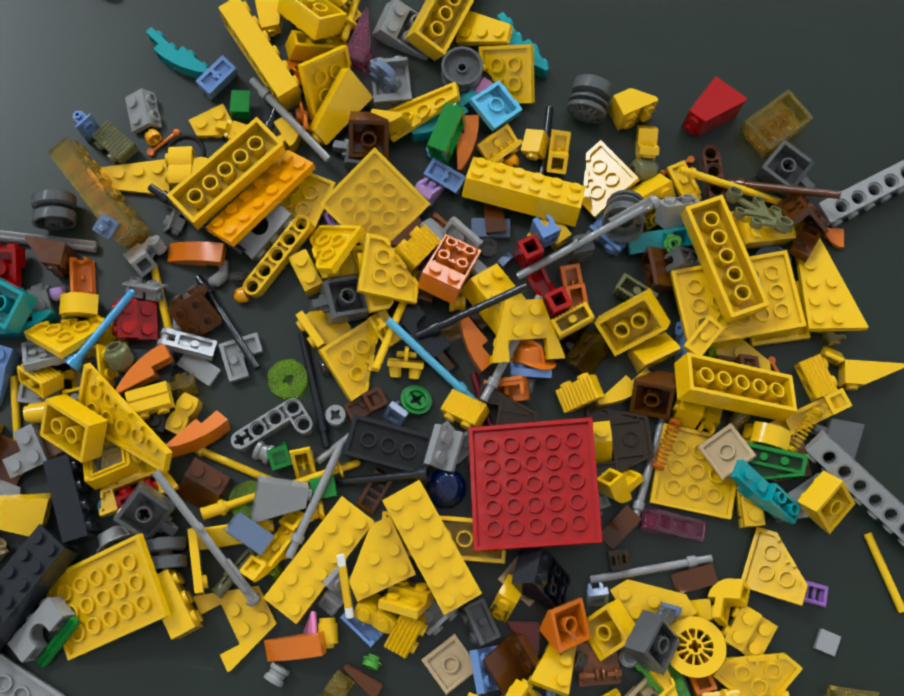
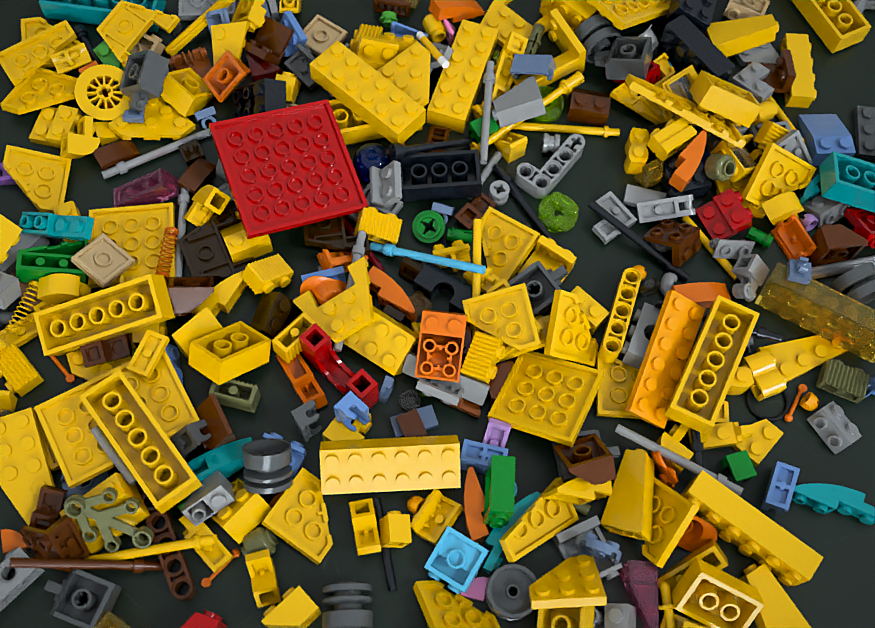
camera: 160 degrees right, 10 degrees down
dark azure piece [64,289,135,371] -> none
light grey bar [152,469,260,607] -> none
orange slope [166,410,231,458] -> none
green panel [266,442,292,471] -> none
black bar [415,282,529,339] -> none
light grey bar [516,196,661,280] -> none
clear smoke tile [573,651,588,674] -> none
bright green plate [663,234,682,253] -> none
none -> green pin [446,226,472,243]
none -> yellow plate [529,555,606,609]
none -> green pin [746,226,774,248]

